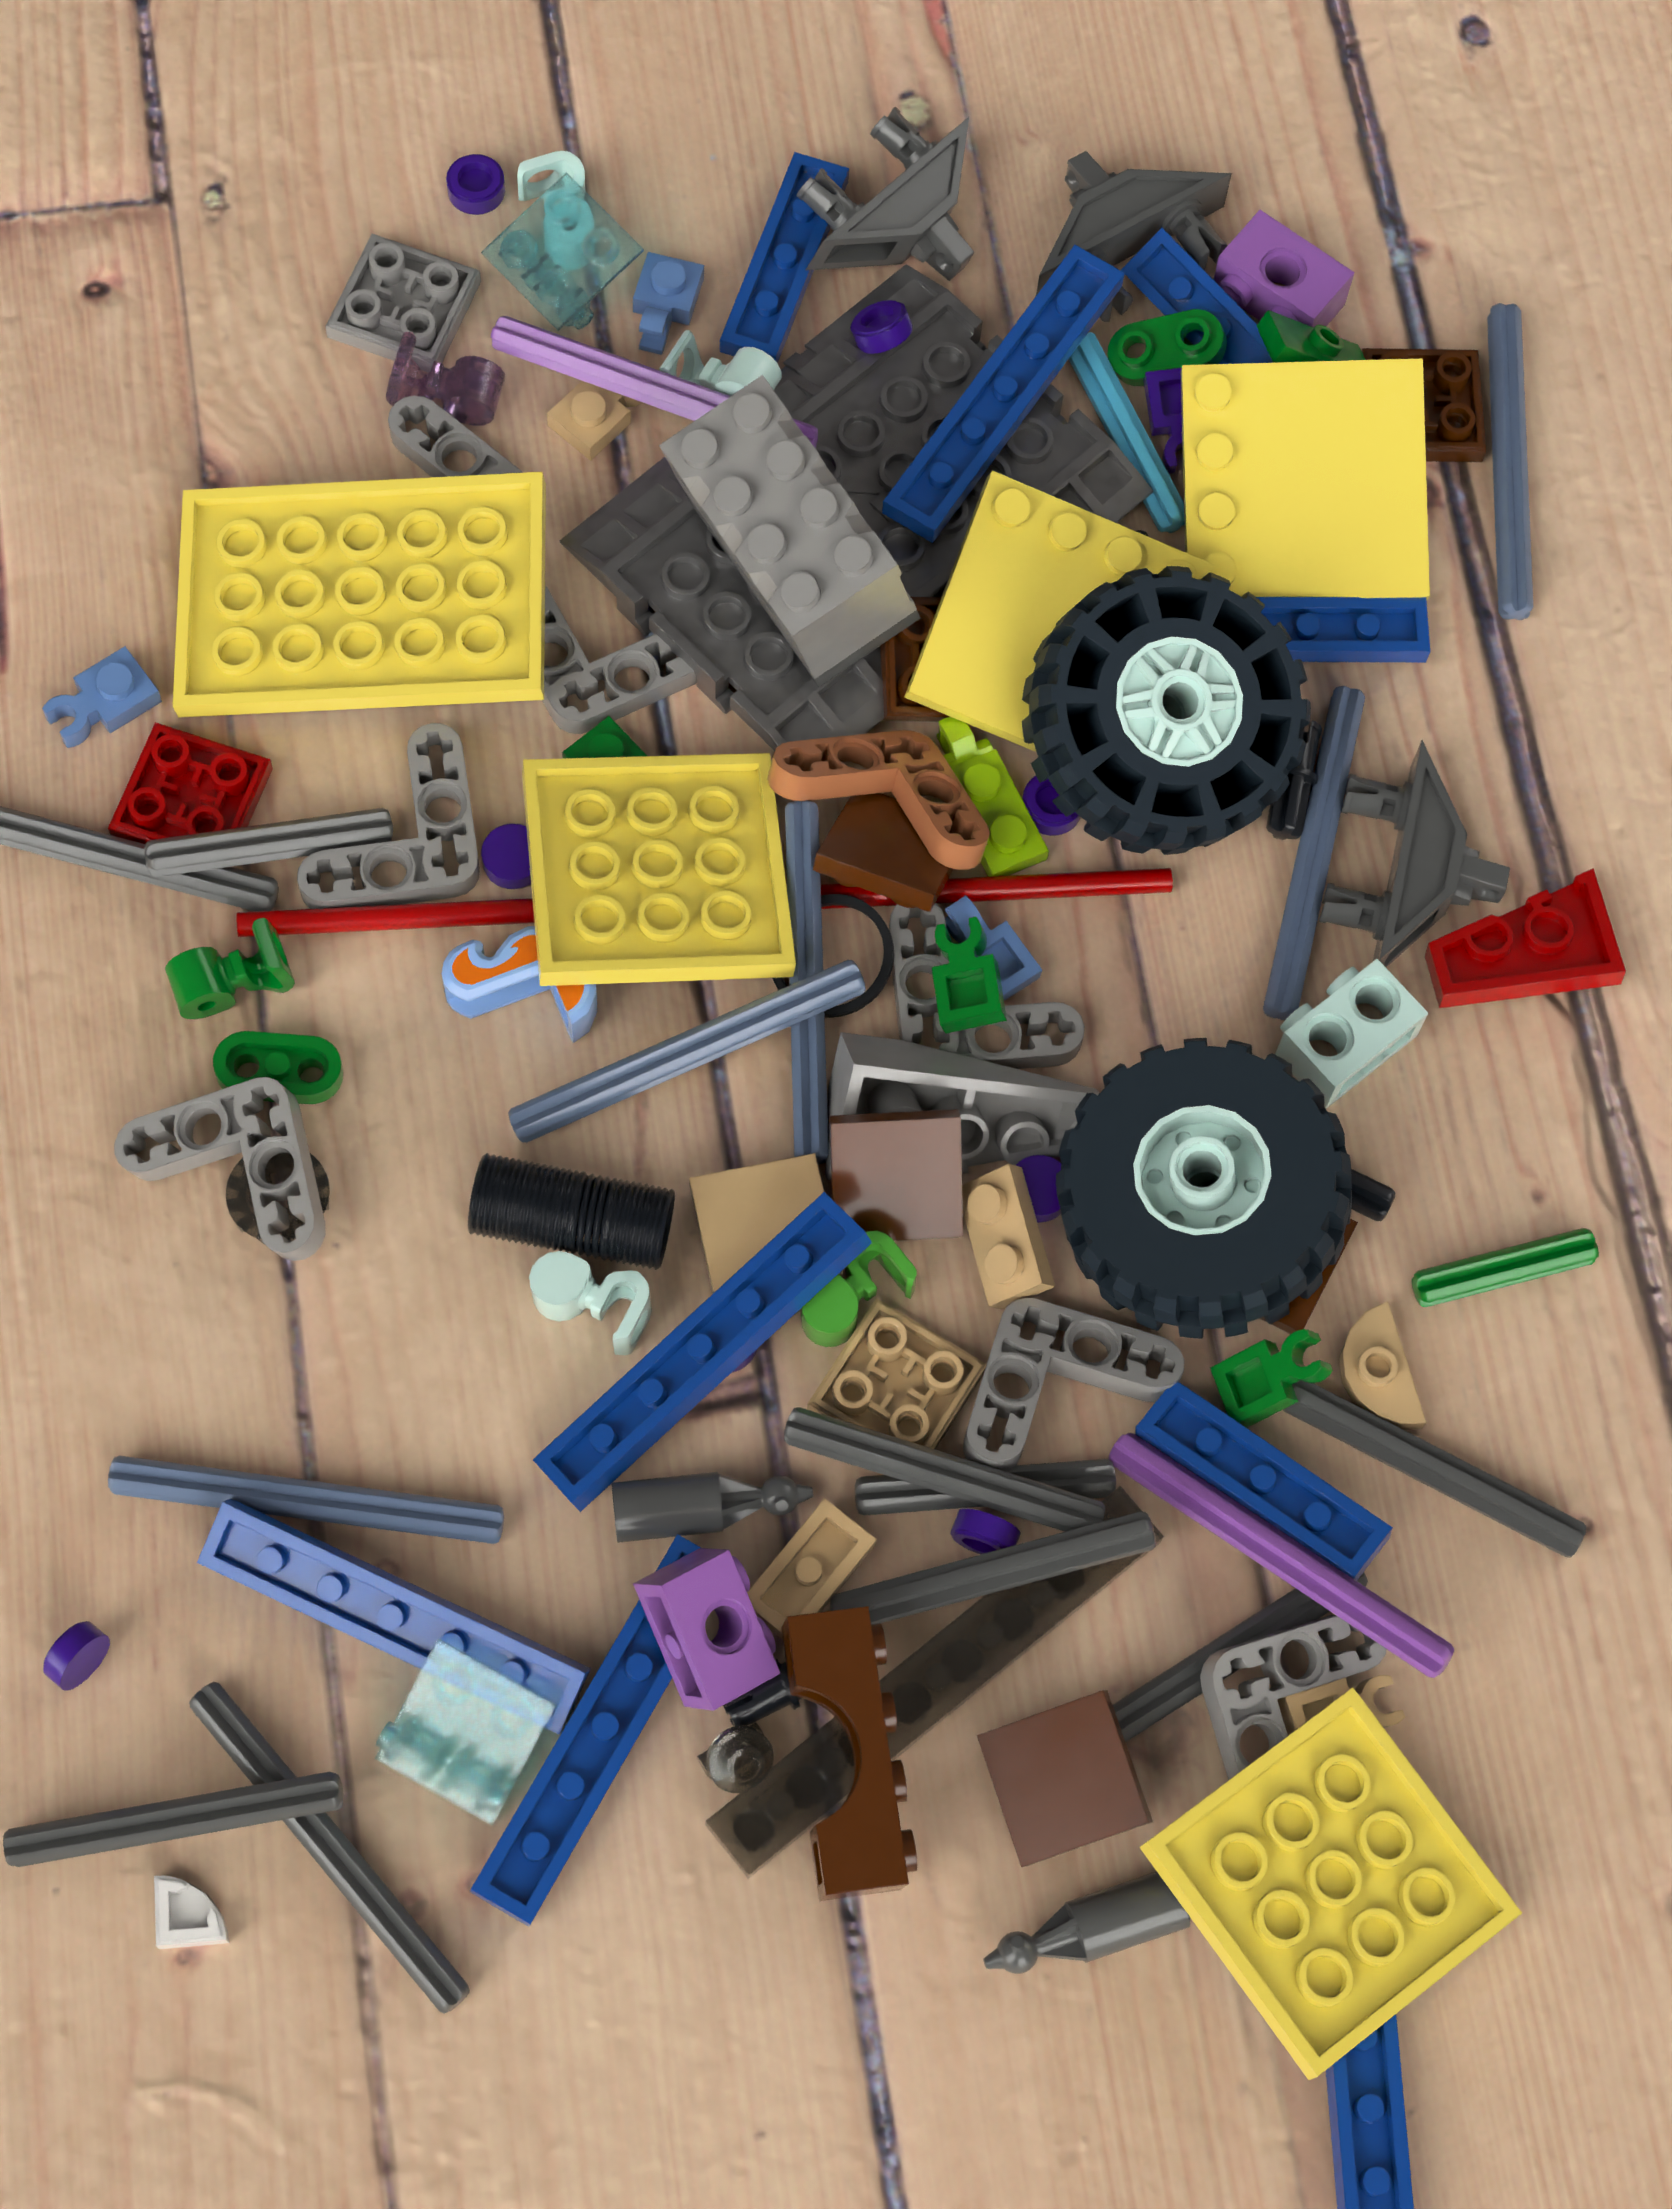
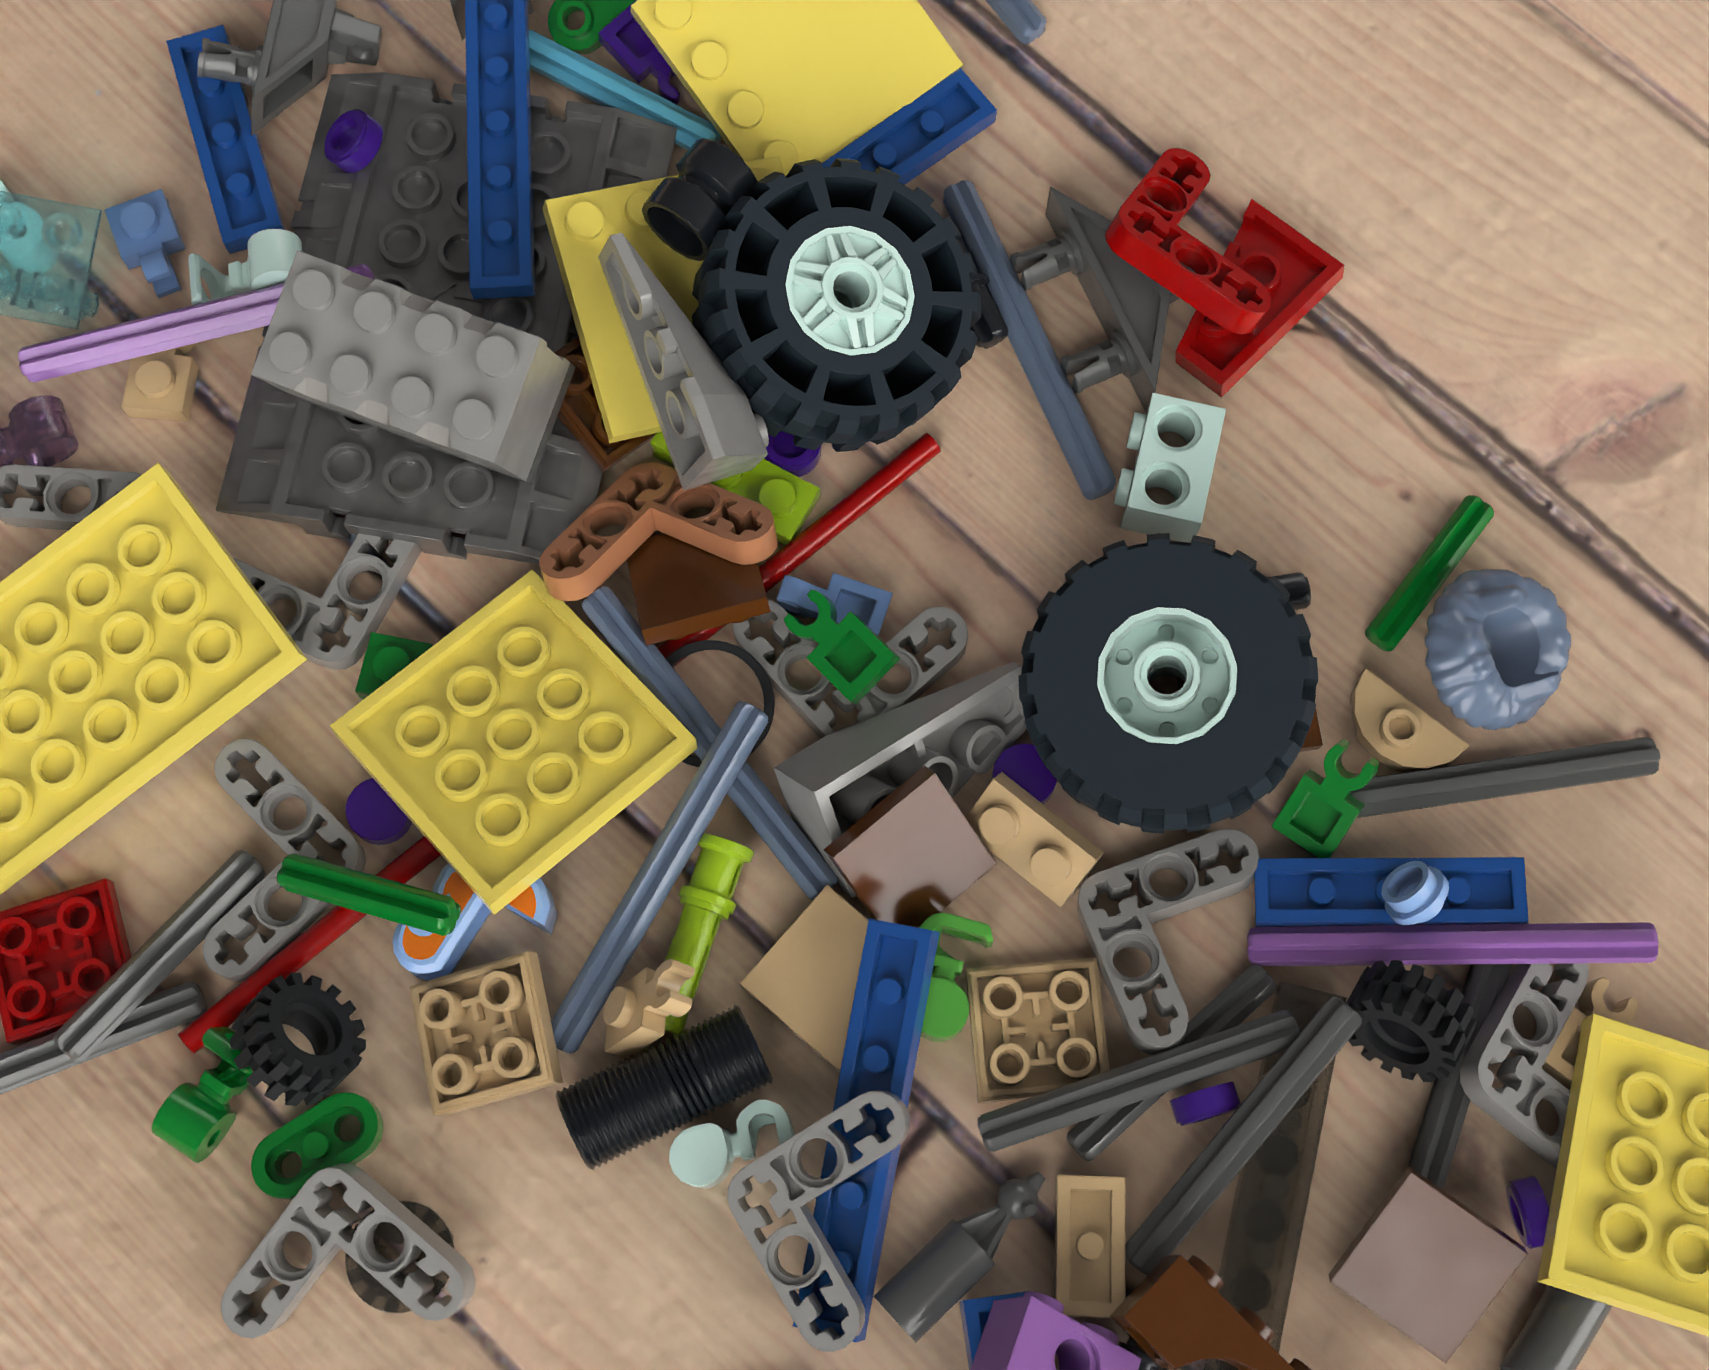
camera: 30 degrees left, 5 degrees up
none -> black tyre [230,973,366,1106]
none -> green axle [276,853,461,936]
none -> tan tile [409,951,563,1116]
none -> light grey wedge [598,233,769,491]
none -> tan plate [603,959,695,1059]
none -> black wheel [642,138,758,261]
none -> lime pin [665,833,754,1036]
none -> light grey beam [727,1090,910,1352]
none -> red beam [1105,148,1272,334]
none -> black tyre [1346,960,1476,1082]
none -> light blue plate [1381,861,1449,925]
none -> sand blue piece [1425,569,1571,730]
none -> dark purple tile [1506,1176,1550,1249]

